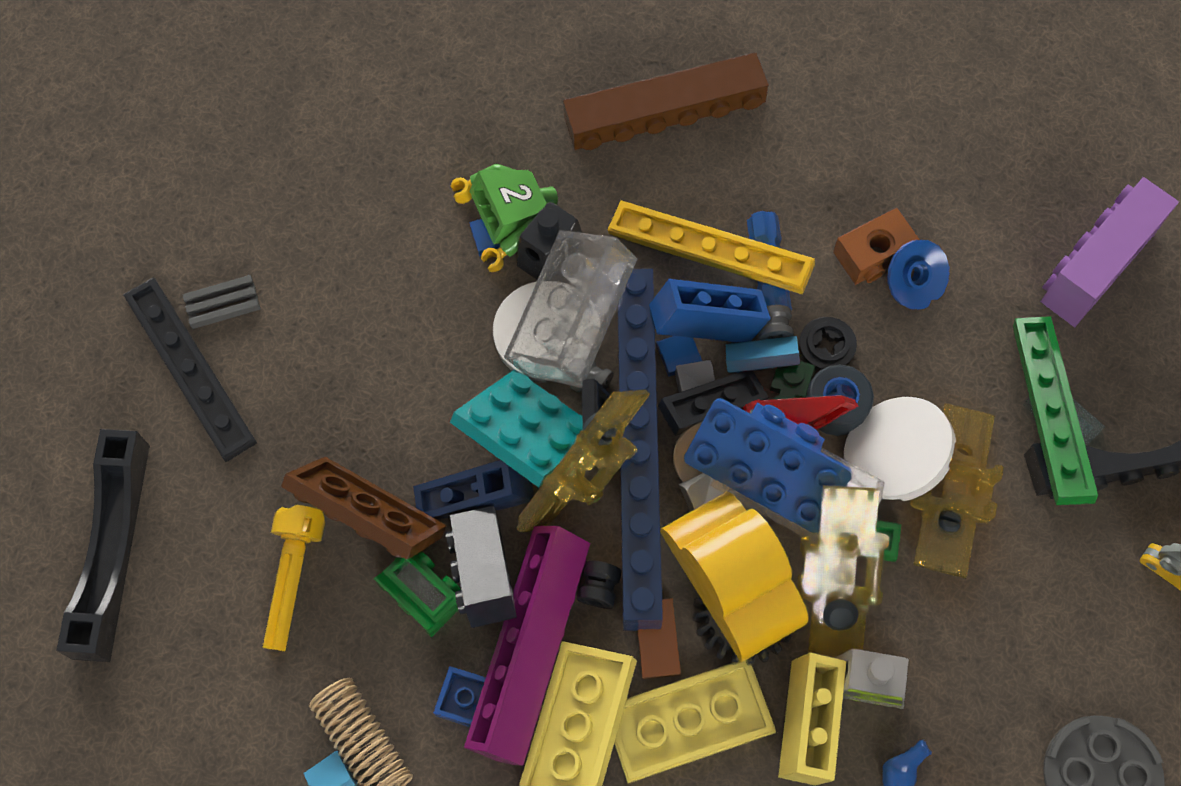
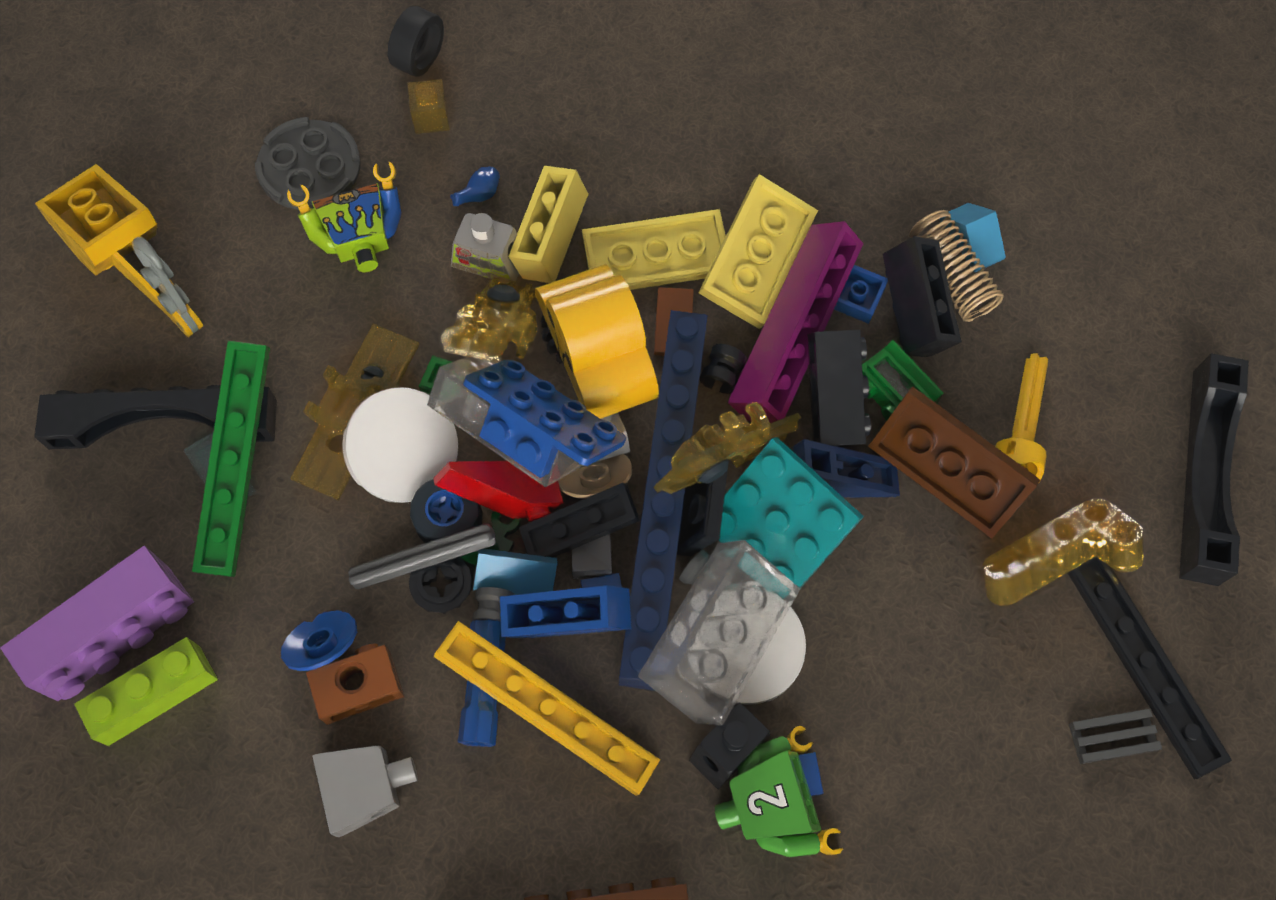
camera: 175 degrees left, 0 degrees up
none -> lime brick [74,637,218,746]
none -> torso [287,162,402,272]
none -> light grey torso [312,746,418,837]
none -> dark grey axle [348,523,496,589]
none -> black brick [882,236,962,357]
none -> clear yellow beam [983,499,1144,606]

